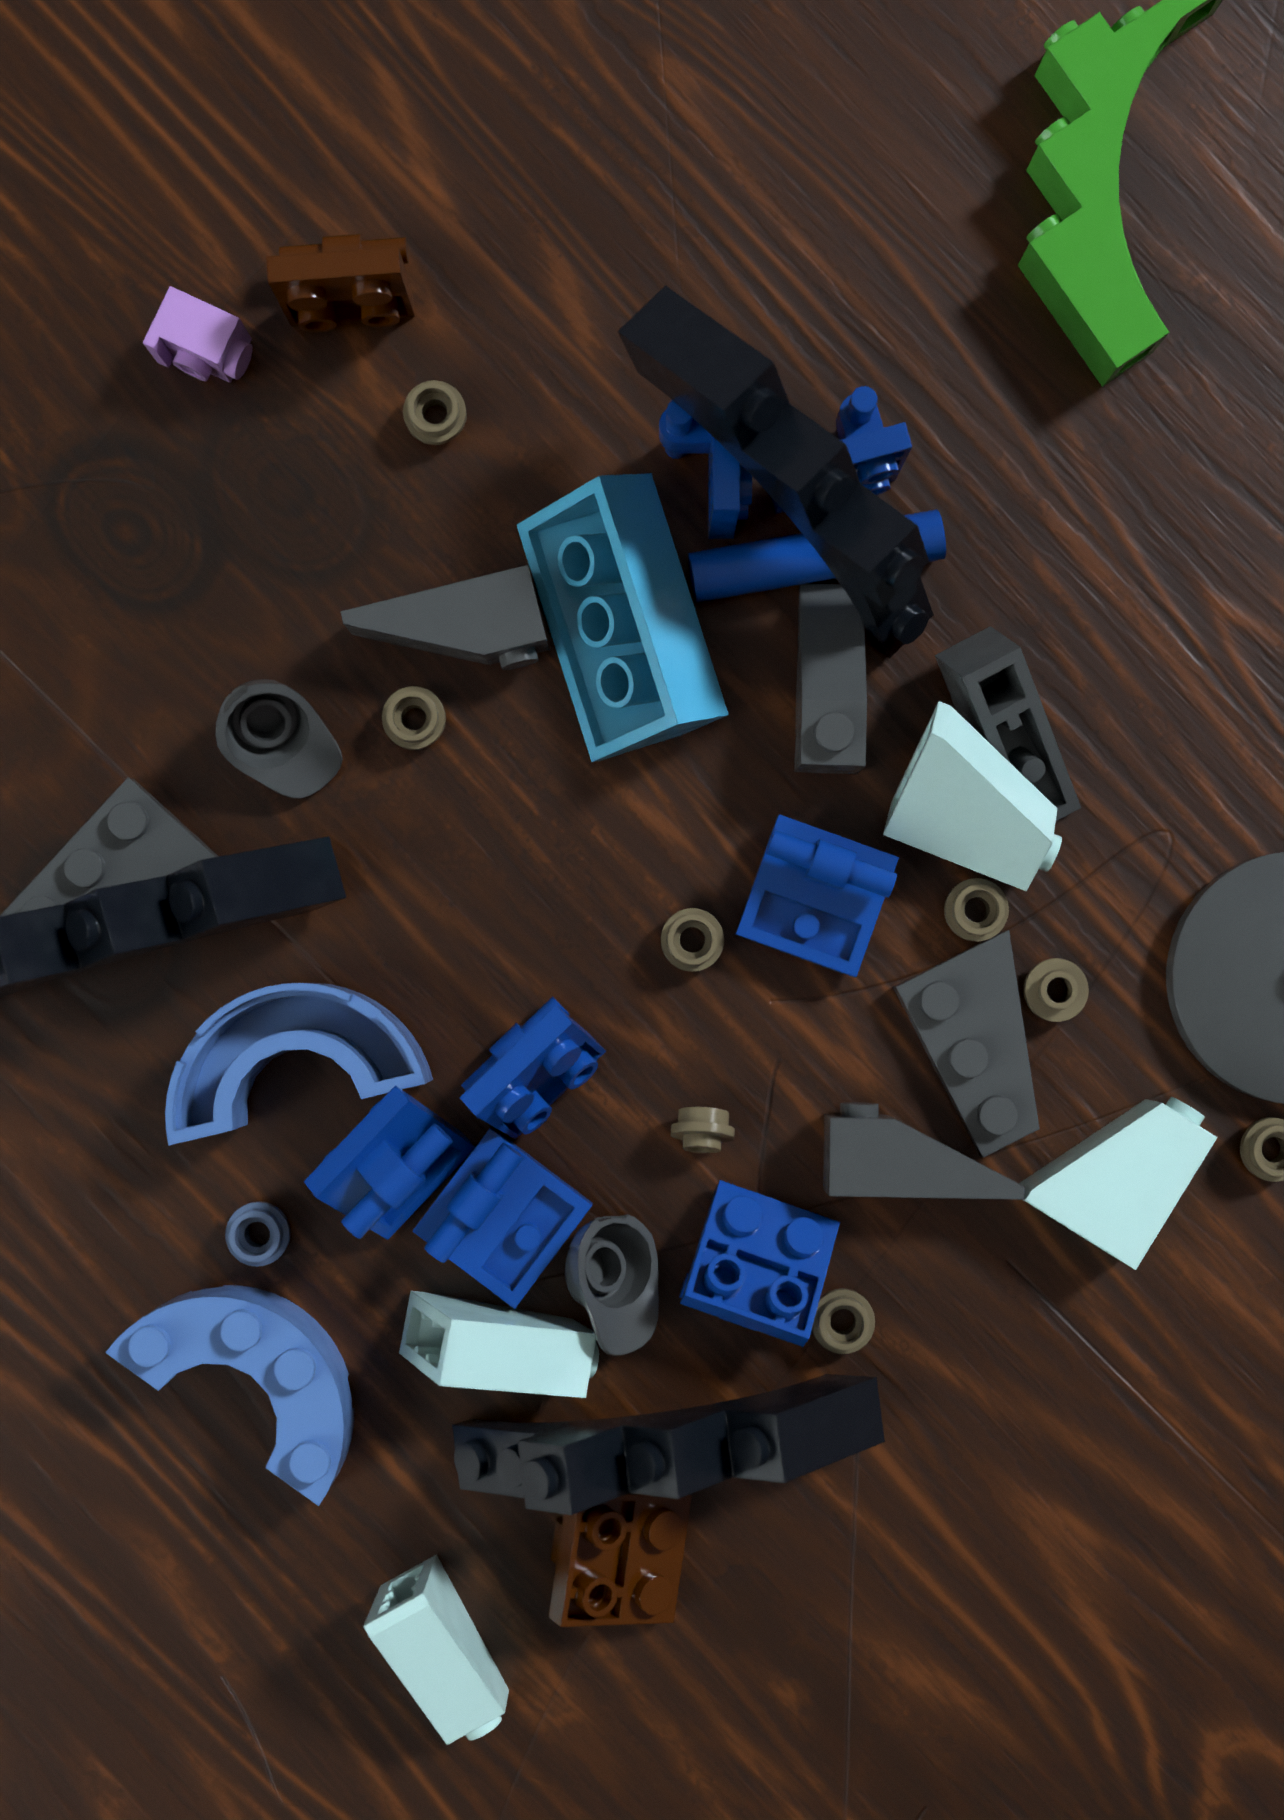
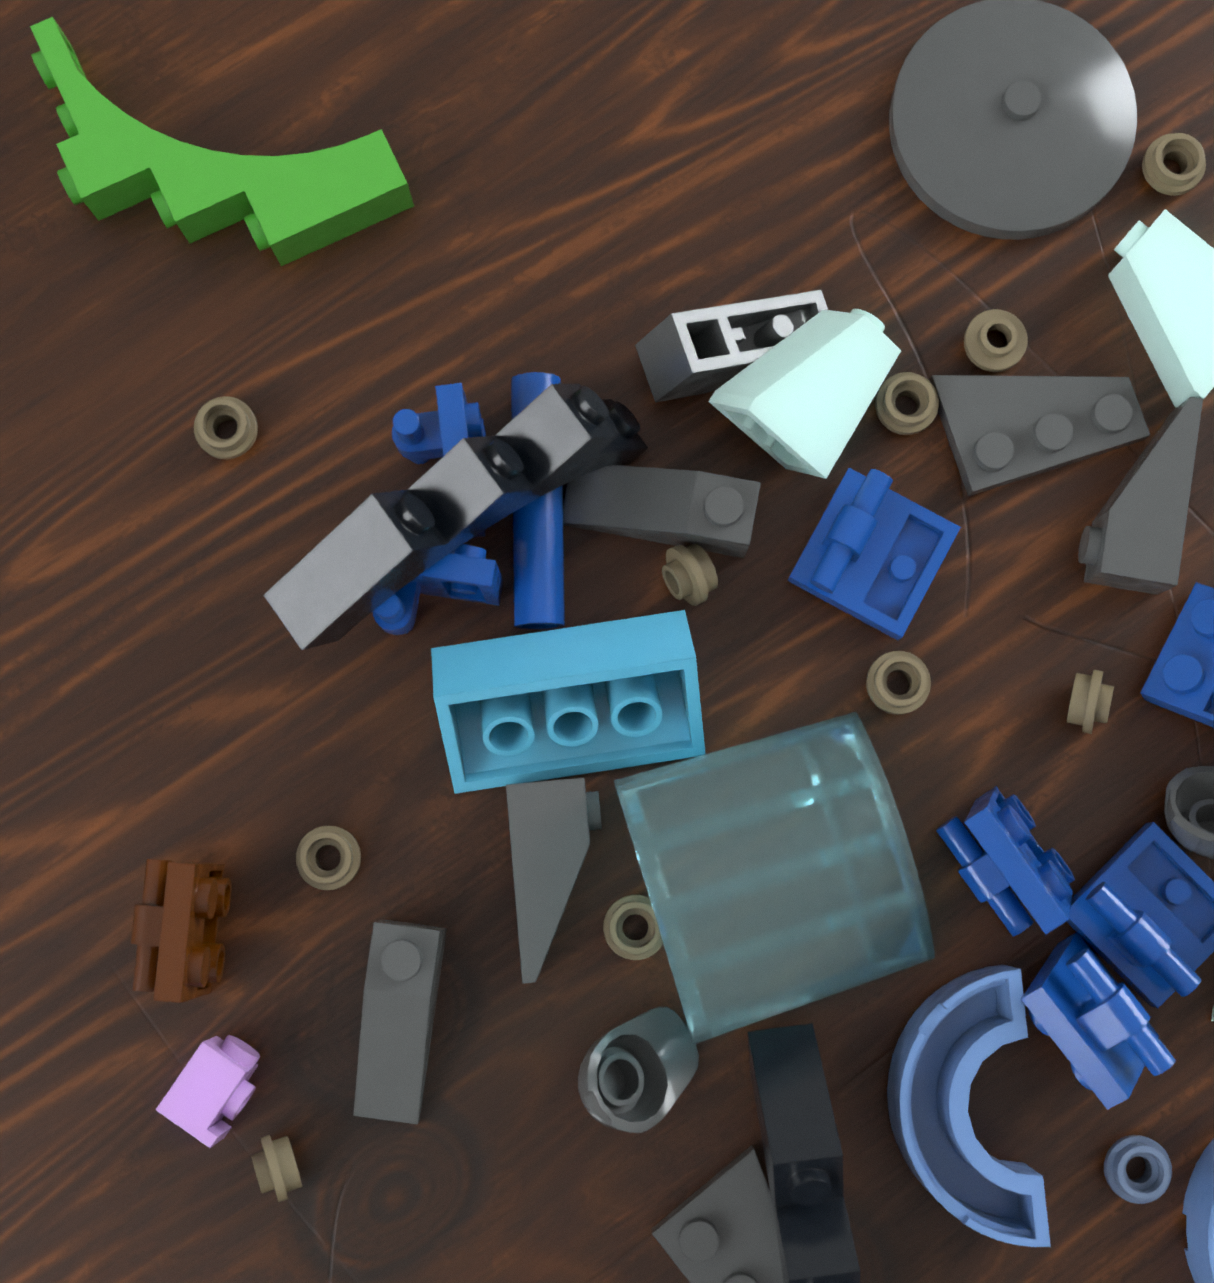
camera: 75 degrees left, 5 degrees down
none -> dark tan plate [194,396,258,459]
none -> dark tan plate [251,1134,302,1203]
none -> dark grey slope [353,920,447,1125]
none -> clear light blue windscreen [613,712,935,1045]
none -> dark tan plate [662,544,718,606]

